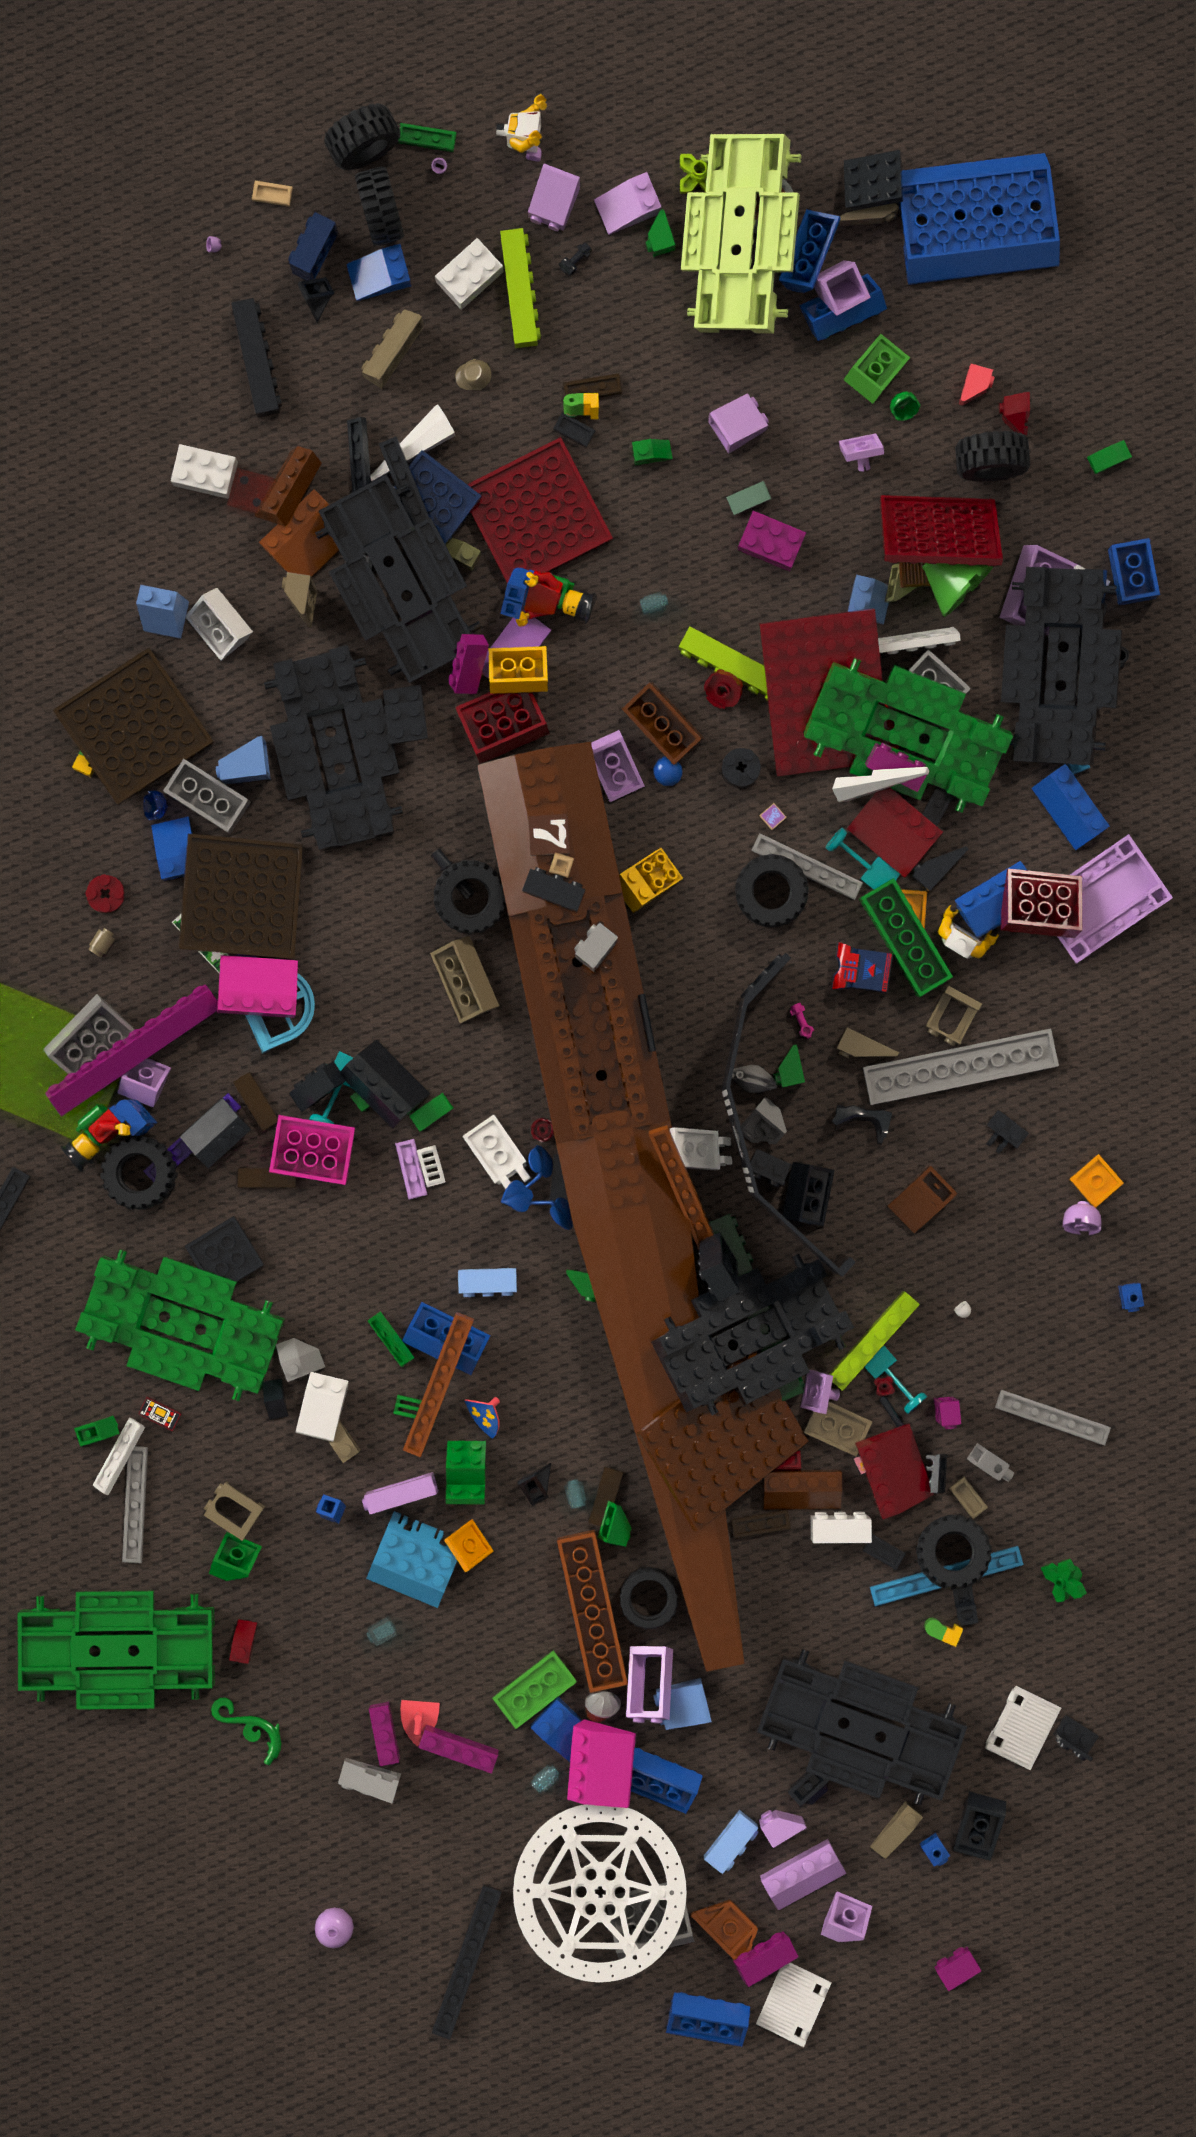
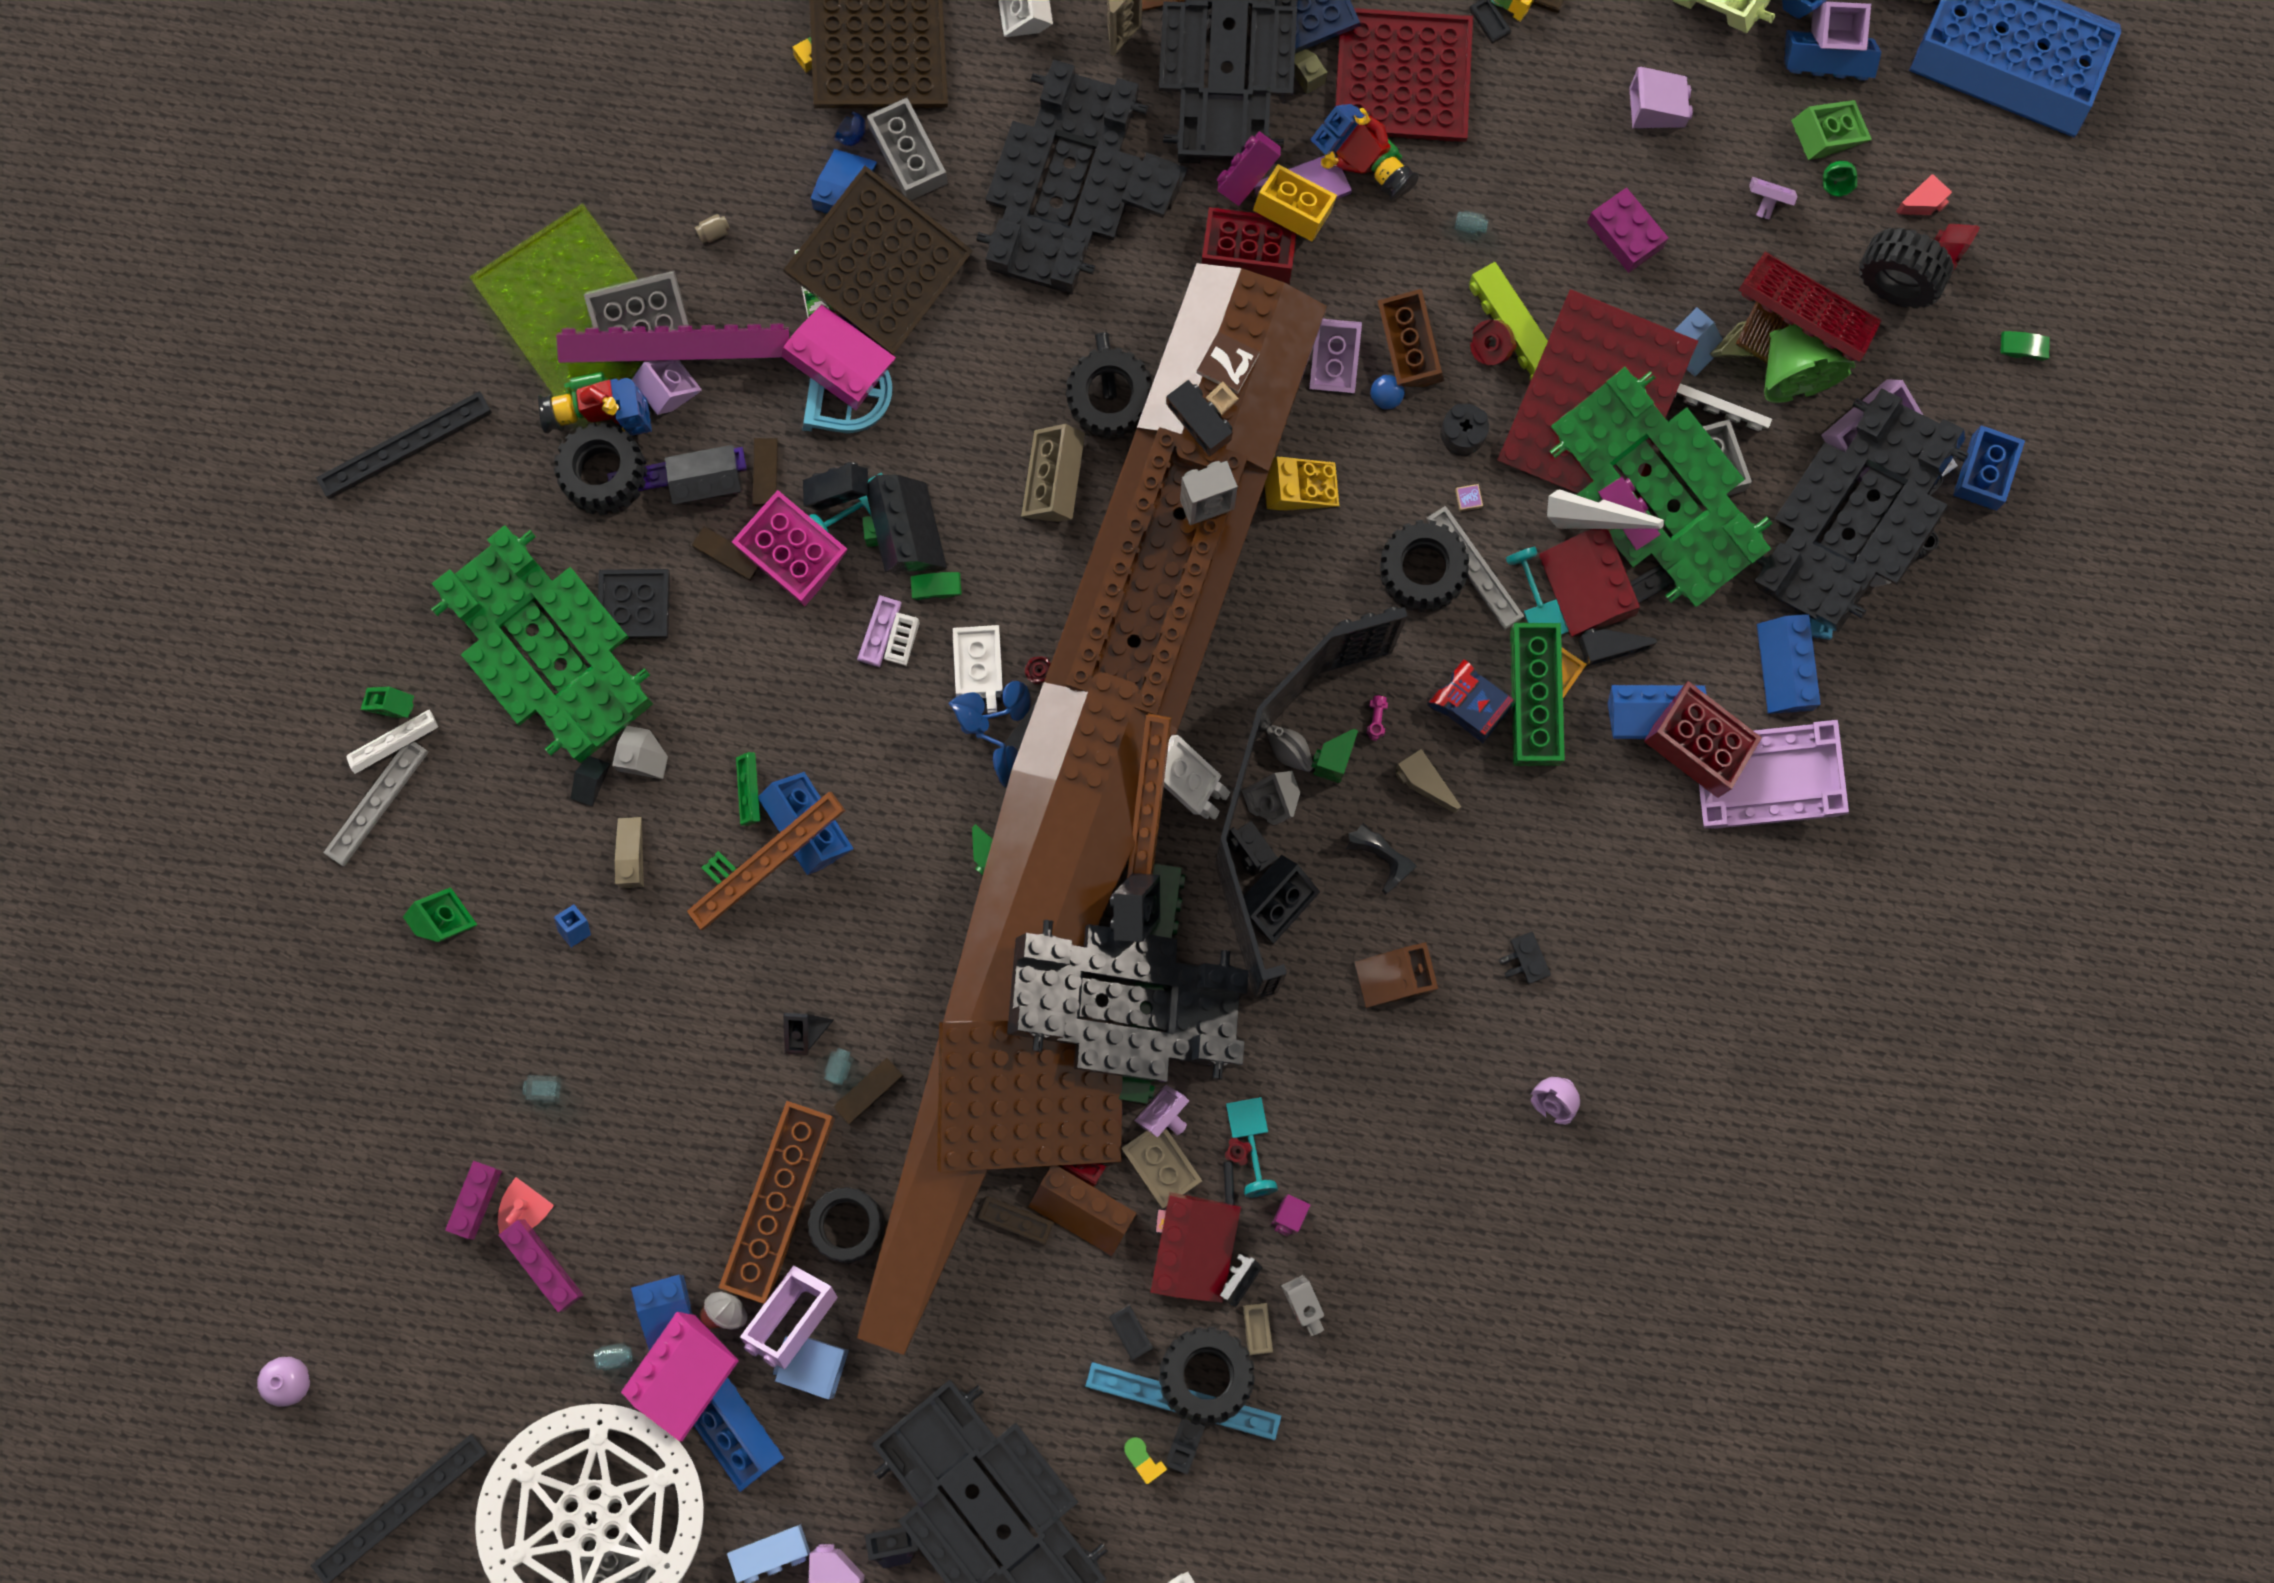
camera: 25 degrees right, 10 degrees down
green piece [18,1590,215,1709] -> none
dark red plate [85,874,125,913] -> none
tile [138,1396,182,1431] -> none
dark tan panel [204,1481,265,1541] -> none
green plant [211,1697,282,1766] -> none
medium blue slope [216,736,270,784] -> none
dark red slope [229,1619,257,1664] -> none
white slope [296,1372,348,1442] -> none
light grey wedge [338,1758,401,1803] -> none
lavender piece [362,1472,439,1514] -> none
dark azure slope [366,1511,457,1608] -> none
light orange tile [444,1519,493,1572] -> none
green bracket [446,1441,486,1504] -> none
light blue brick [458,1268,517,1297] -> none
blue shield [464,1397,500,1439] -> none
bright green plate [492,1650,577,1729] -> none
green slope [598,1501,631,1547] -> none
green slope [632,439,673,466] -> none
black bar [638,994,656,1052] -> none
sand green slope [726,481,771,515] -> none
white brick [811,1512,872,1543] -> none
lime brick [828,1291,920,1391] -> none
light grey plate [863,1029,1059,1105] -> none
dark tan panel [925,986,982,1046] -> none
torso [938,905,999,959] -> none
white hinge [954,1301,971,1318] -> none
light grey tile [995,1390,1111,1446] -> none
green plant [1041,1559,1087,1602] -> none
light orange tile [1069,1154,1124,1208] -> none
blue brick [1118,1283,1144,1312] -> none

